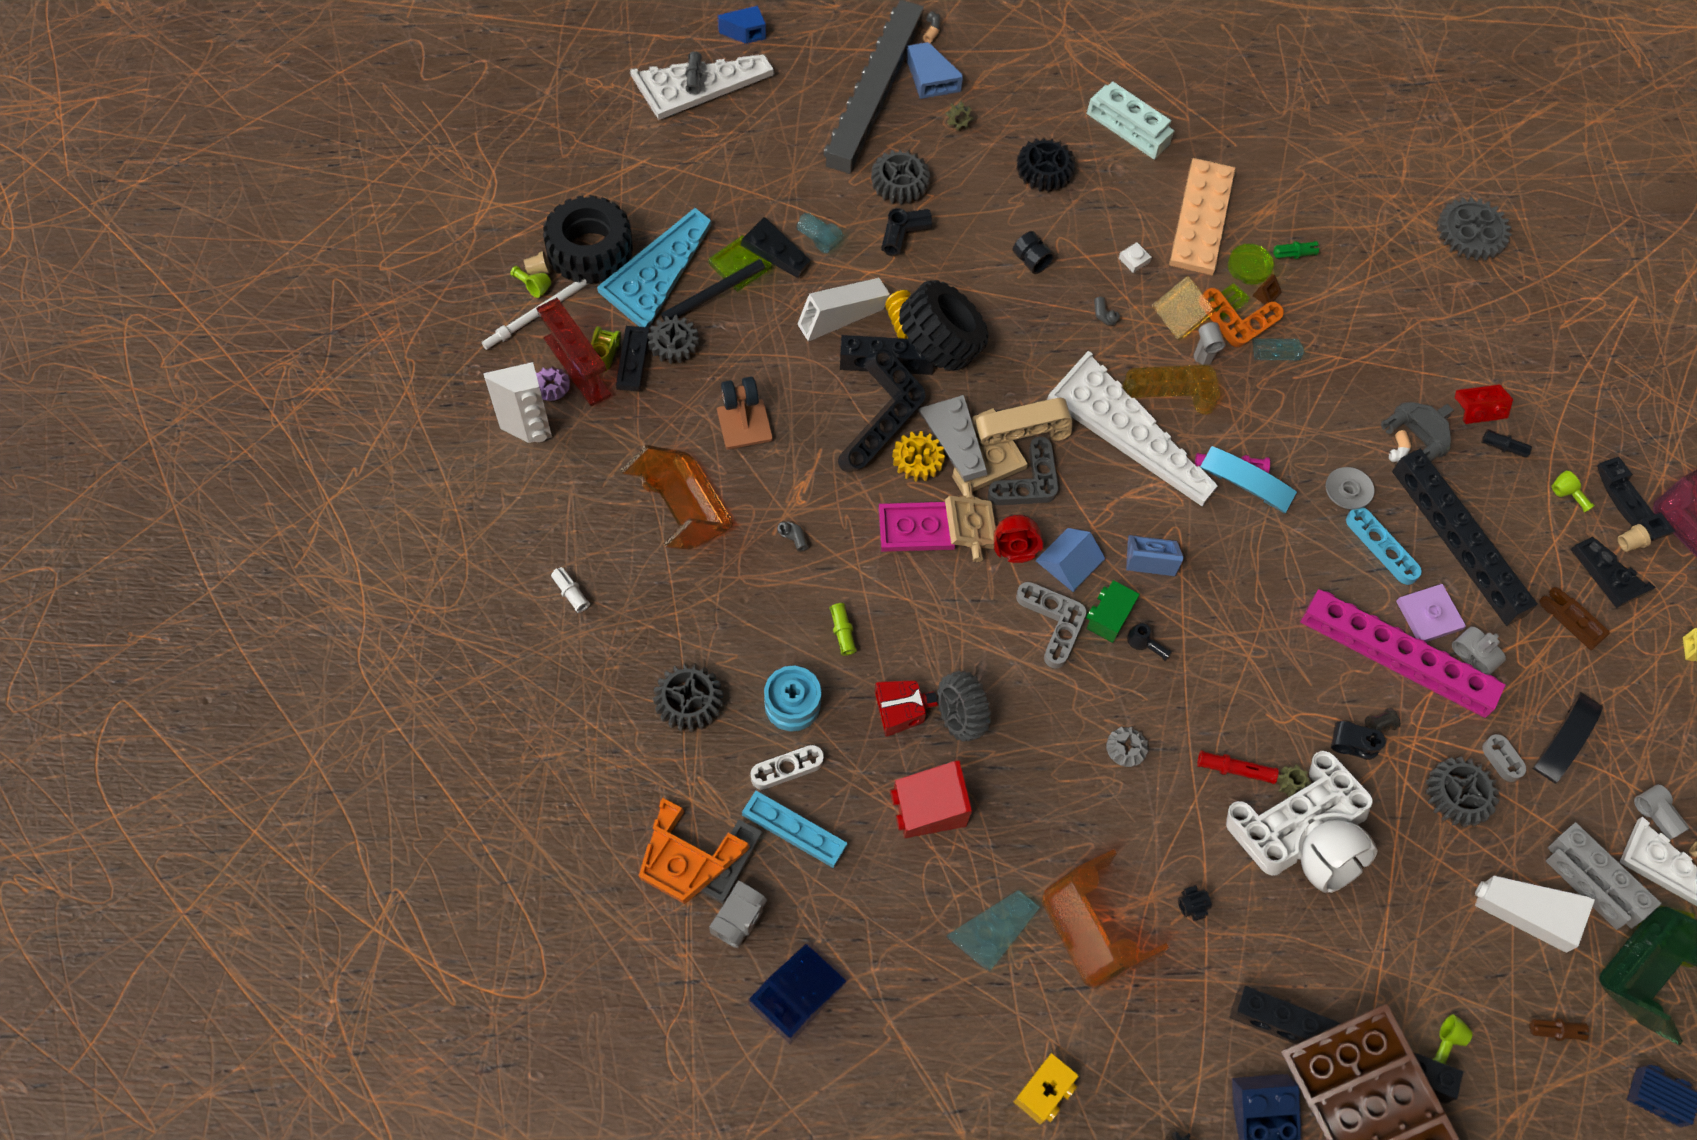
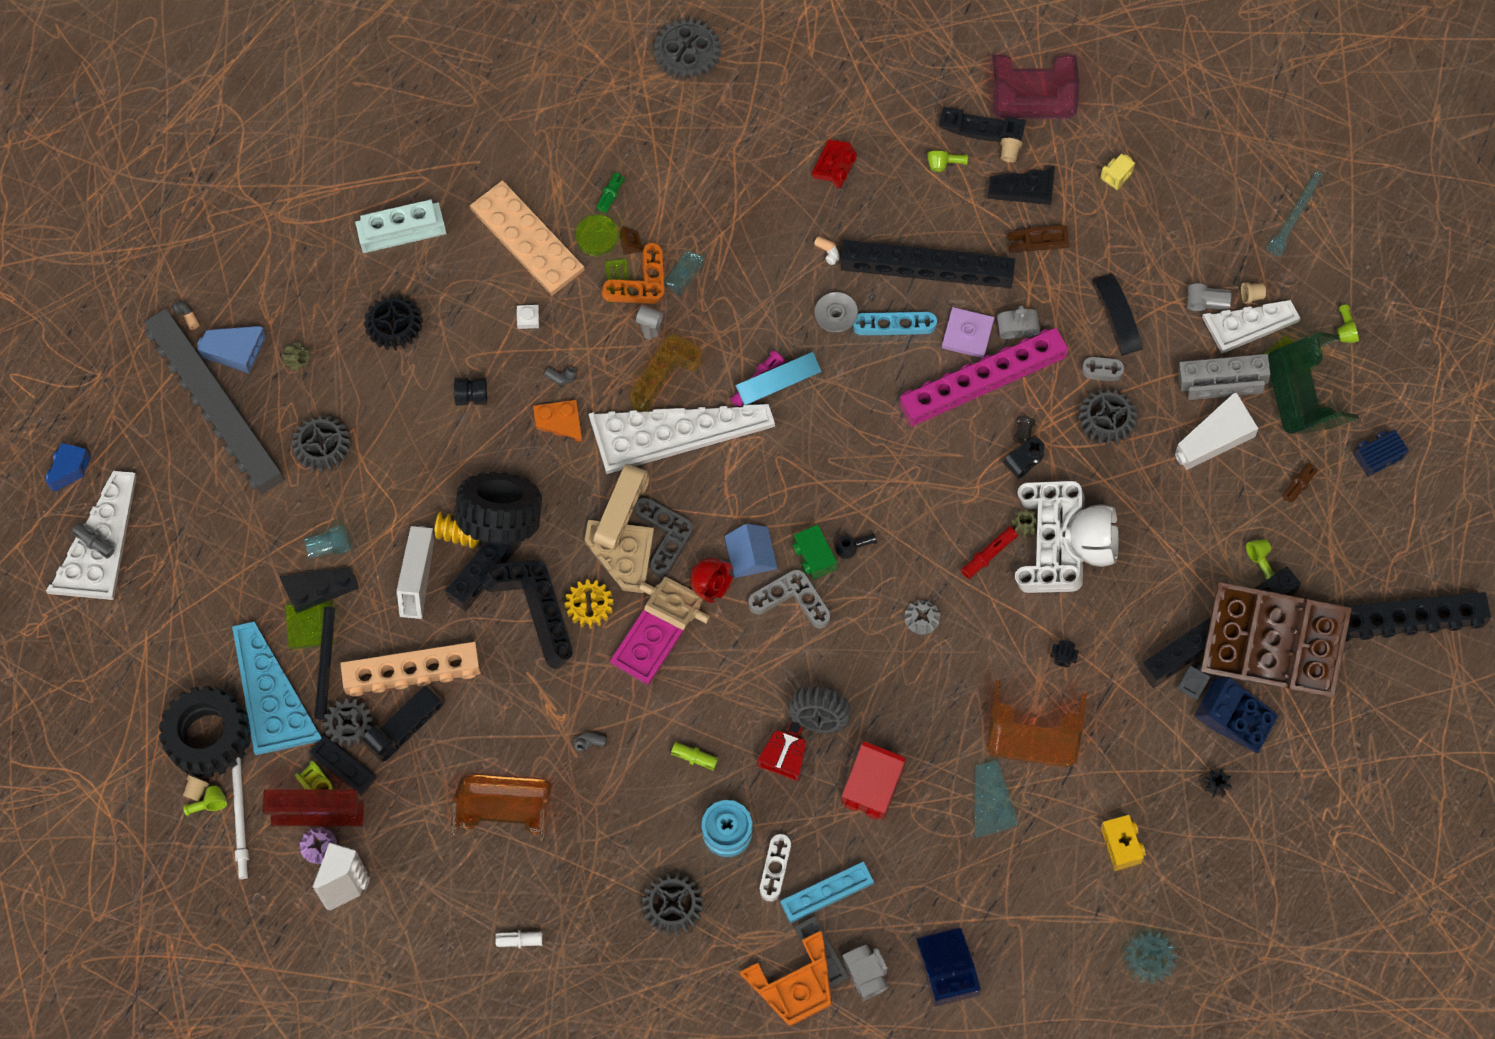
camera: 50 degrees left, 5 degrees up
nougat plate [717,376,772,450] -> none
black piece [881,208,932,256] -> none
light grey wing [918,395,987,482] -> none
medium blue slope [1126,535,1183,576] -> none
clear yellow tile [1152,276,1216,341] -> none
dark grey connector [1381,402,1454,461] -> none
black axle [1481,429,1532,458] -> none
none -> light nougat brick [340,642,481,697]
none -> black beam [363,684,445,762]
none -> orange wing [533,400,582,442]
none -> black bracket [1177,663,1212,700]

